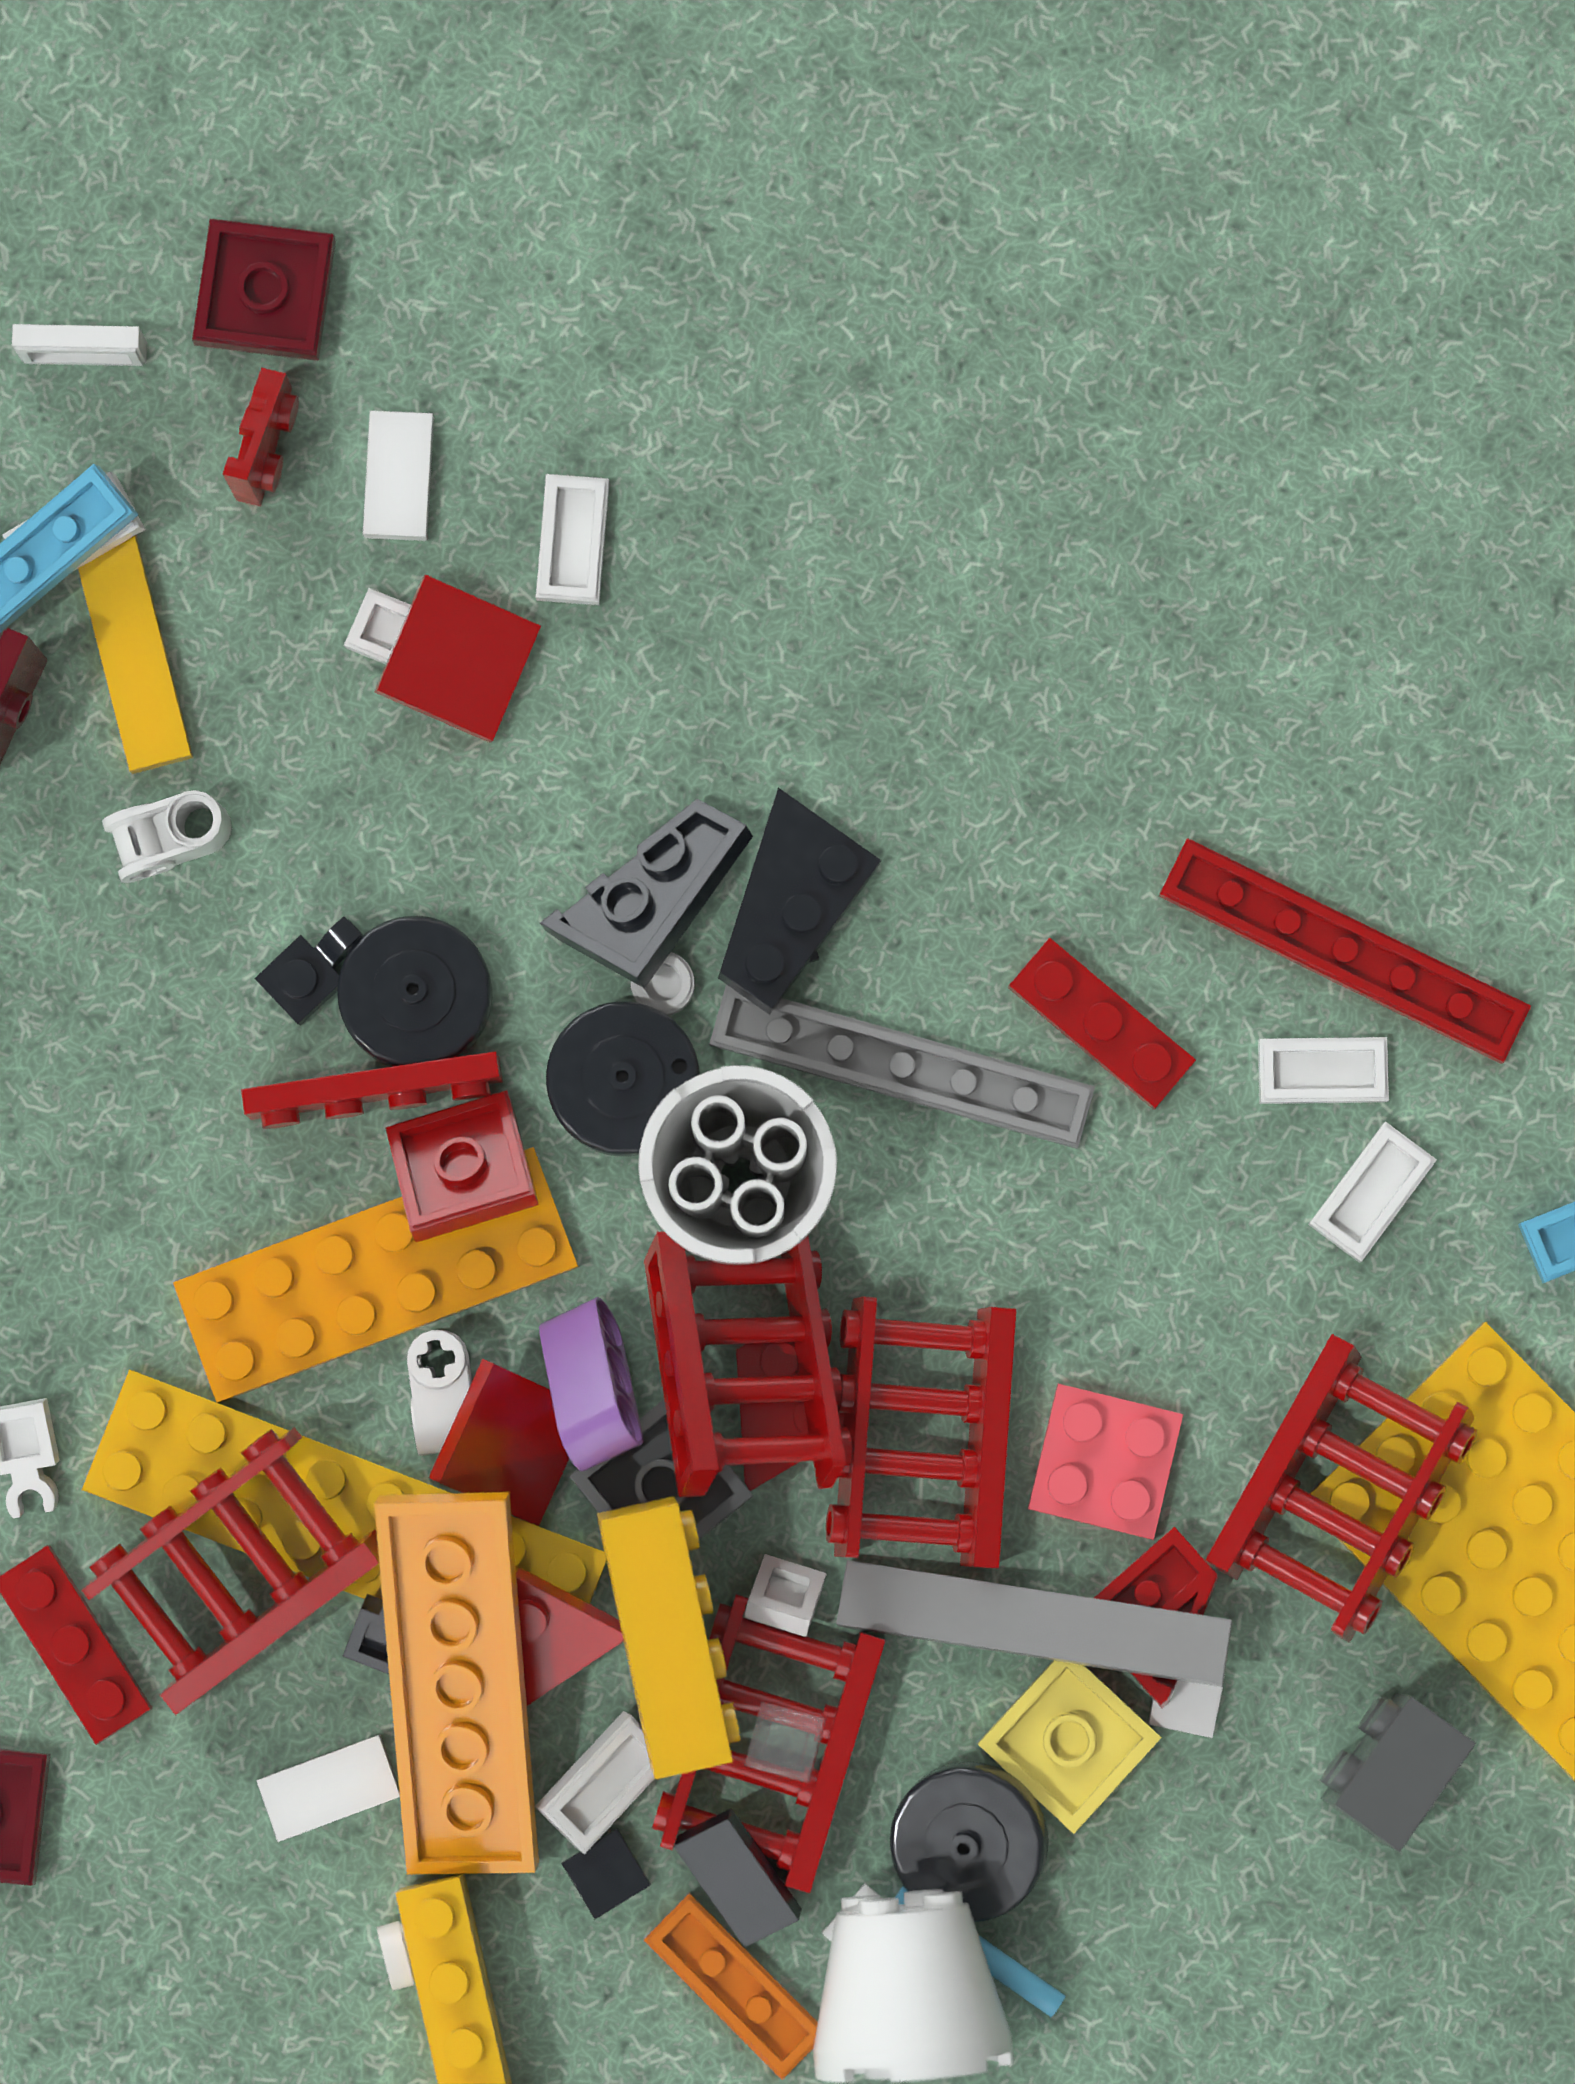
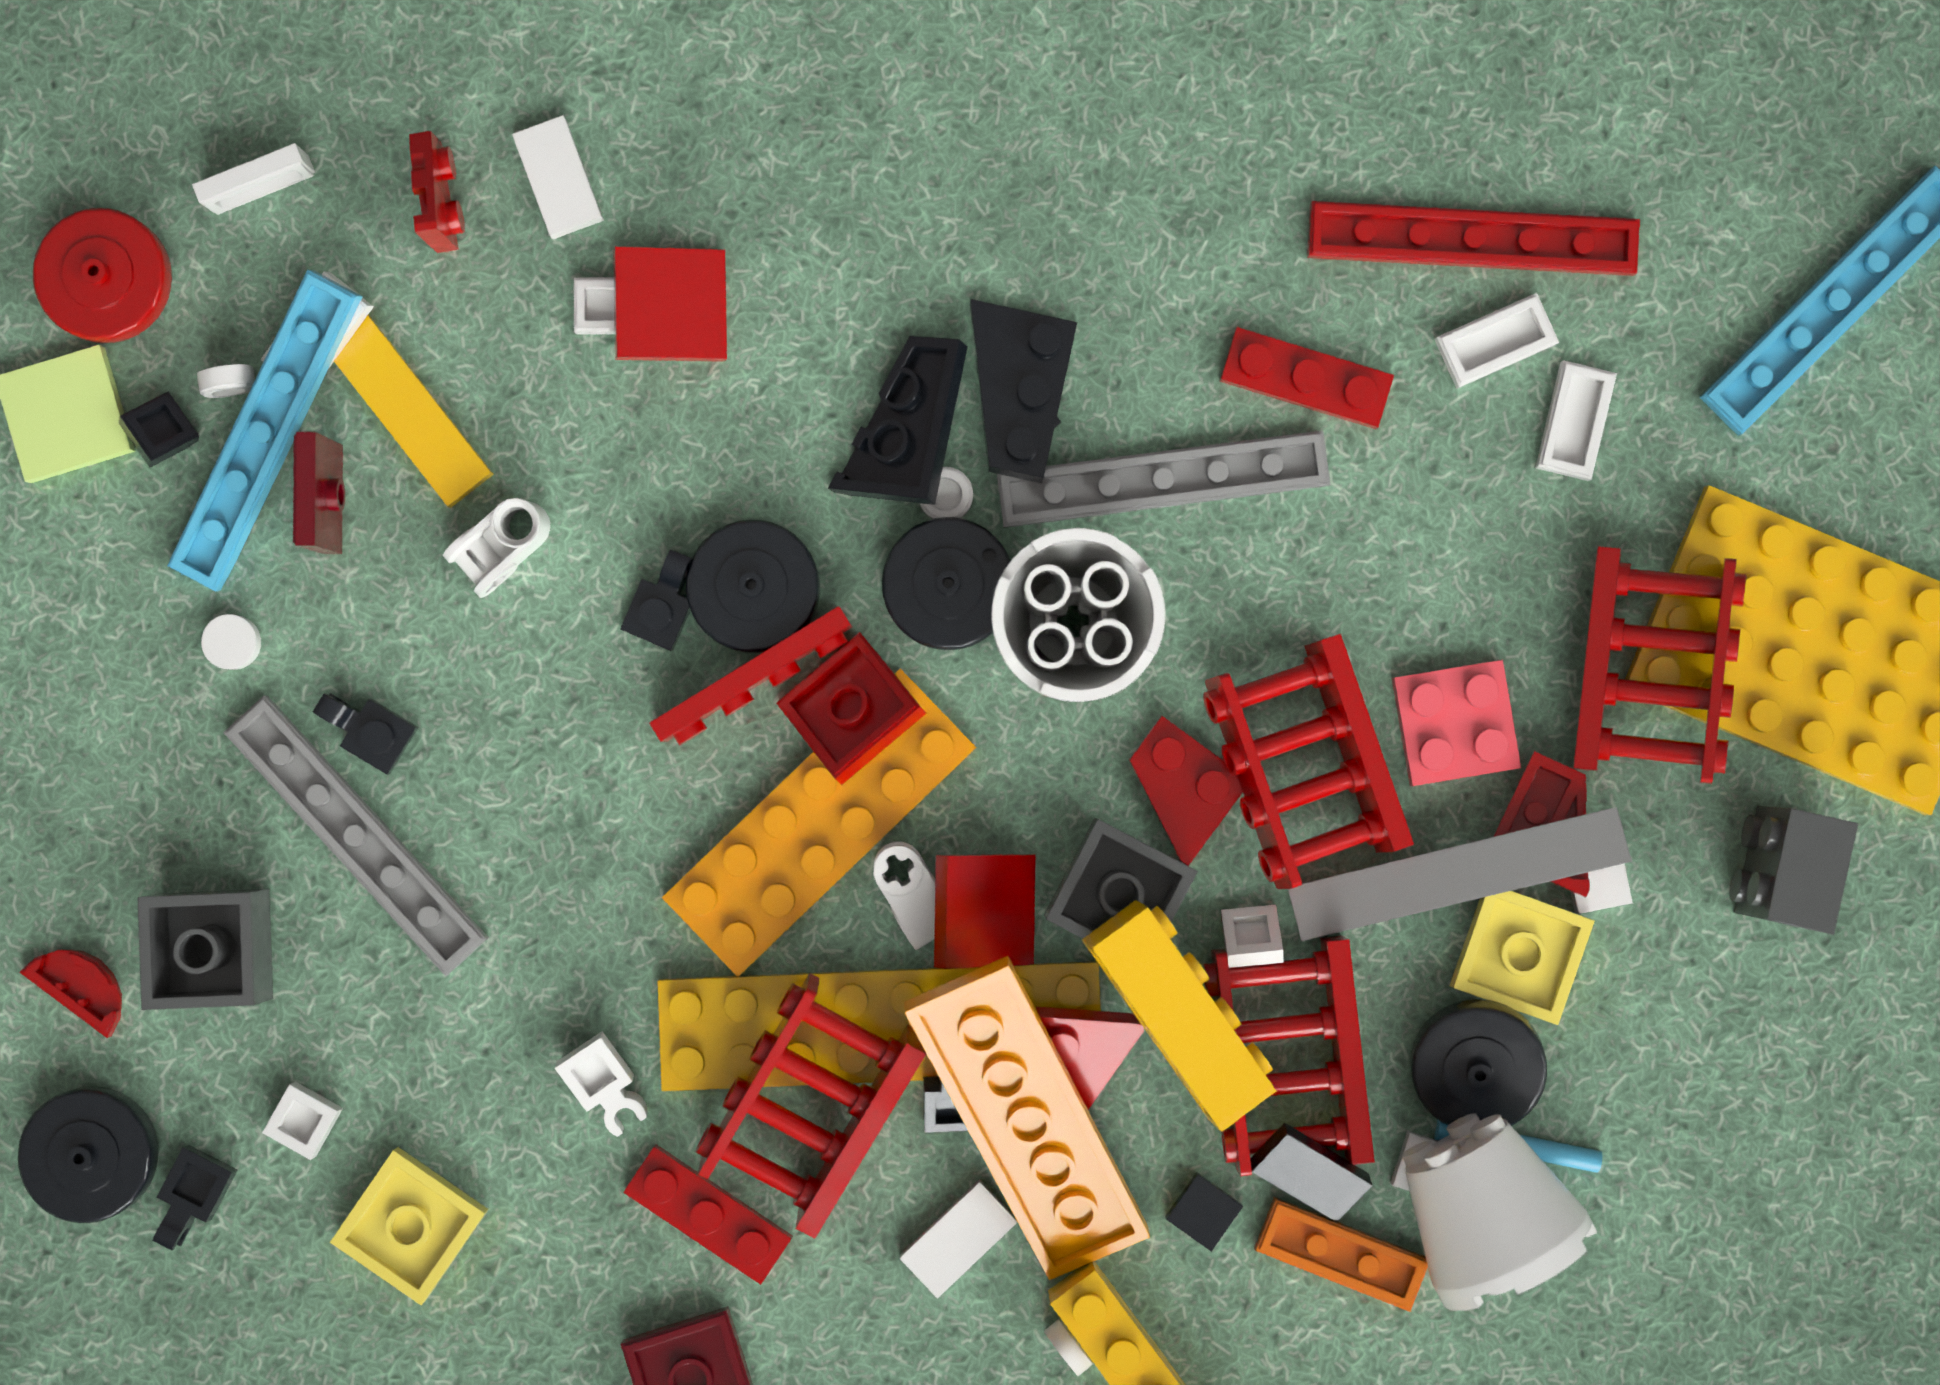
camera: 25 degrees left, 5 degrees up
dark red plate [192,219,336,361] -> none
white tile [535,1711,655,1854] -> none
white tile [536,474,609,605] -> none
medium lavender beam [539,1297,643,1471] -> none
red fence [644,1231,852,1497] -> none
clear tile [745,1702,826,1783] -> none

